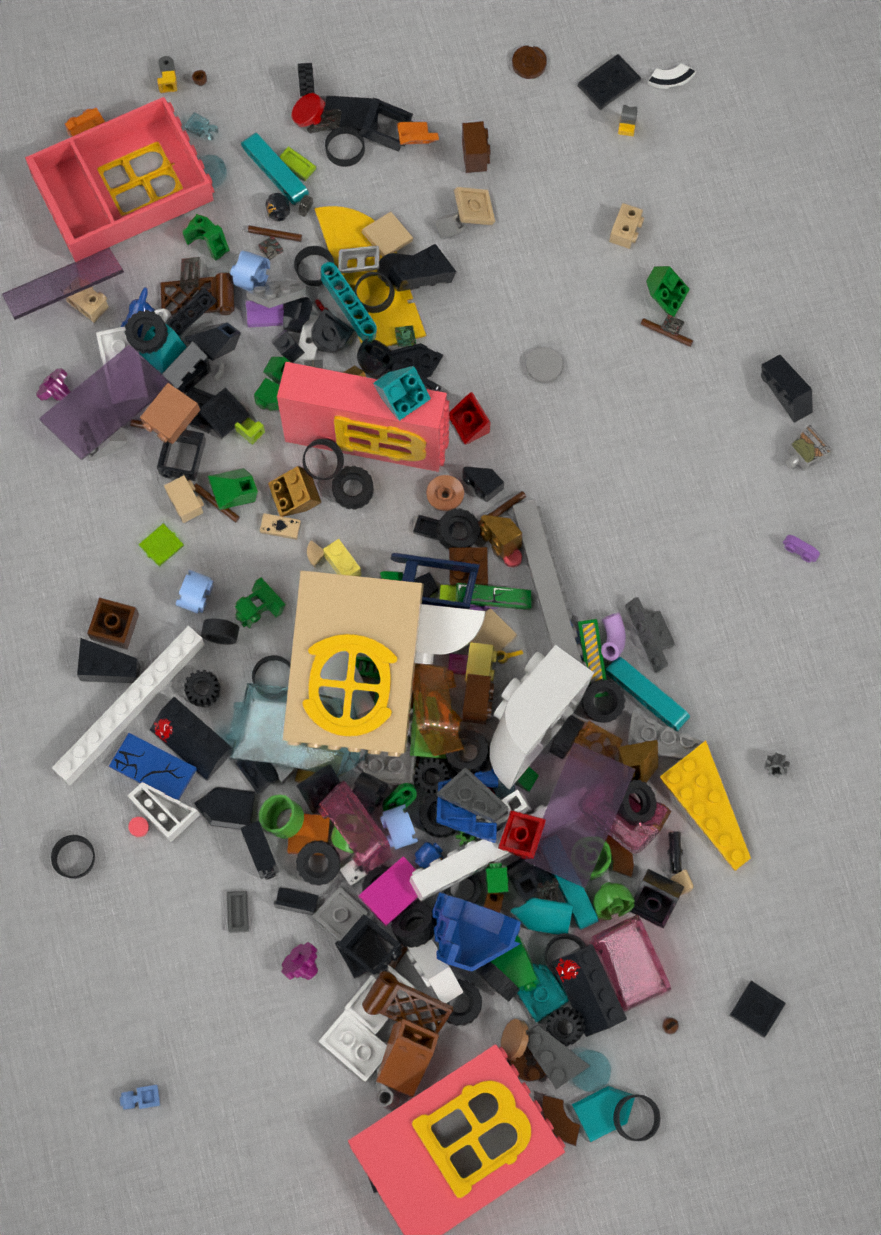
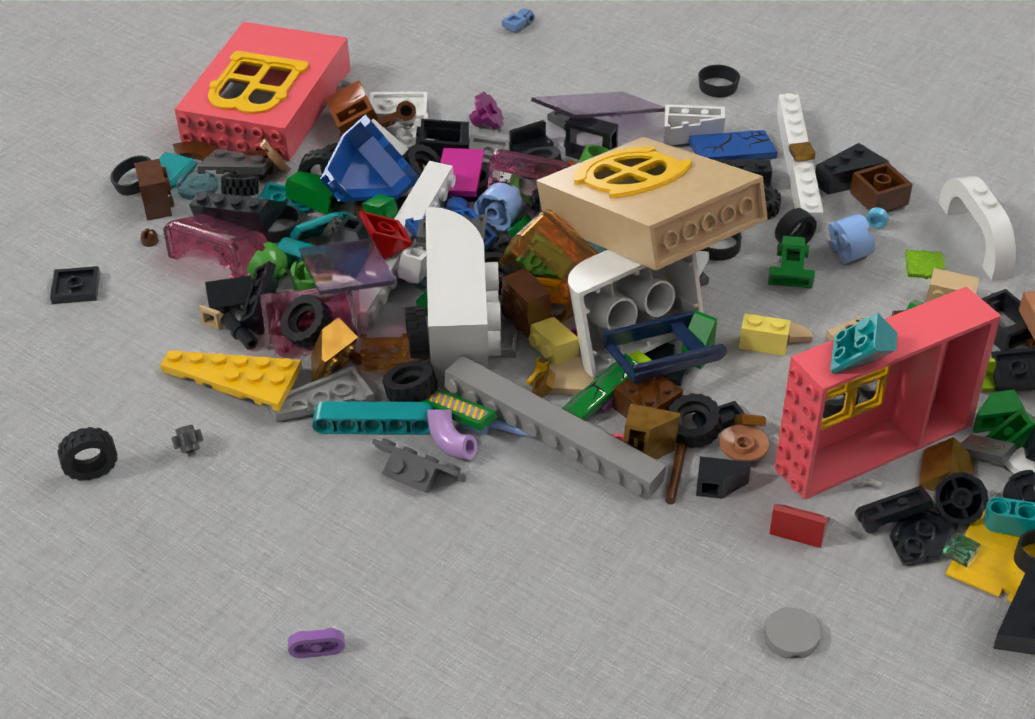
camera: 140 degrees right, 30 degrees down
none -> black tyre [57,427,118,481]
none -> reddish brown brick [134,159,174,221]
none -> black panel [239,261,279,335]
none -> clear purple piece [531,92,665,119]
none -> pearl gold tile [532,369,555,398]
none -> pearl gold tile [734,414,766,426]
none -> pearl gold tile [789,142,816,162]
none -> medium azure tile [866,207,889,229]
none -> white arch [939,176,1016,281]

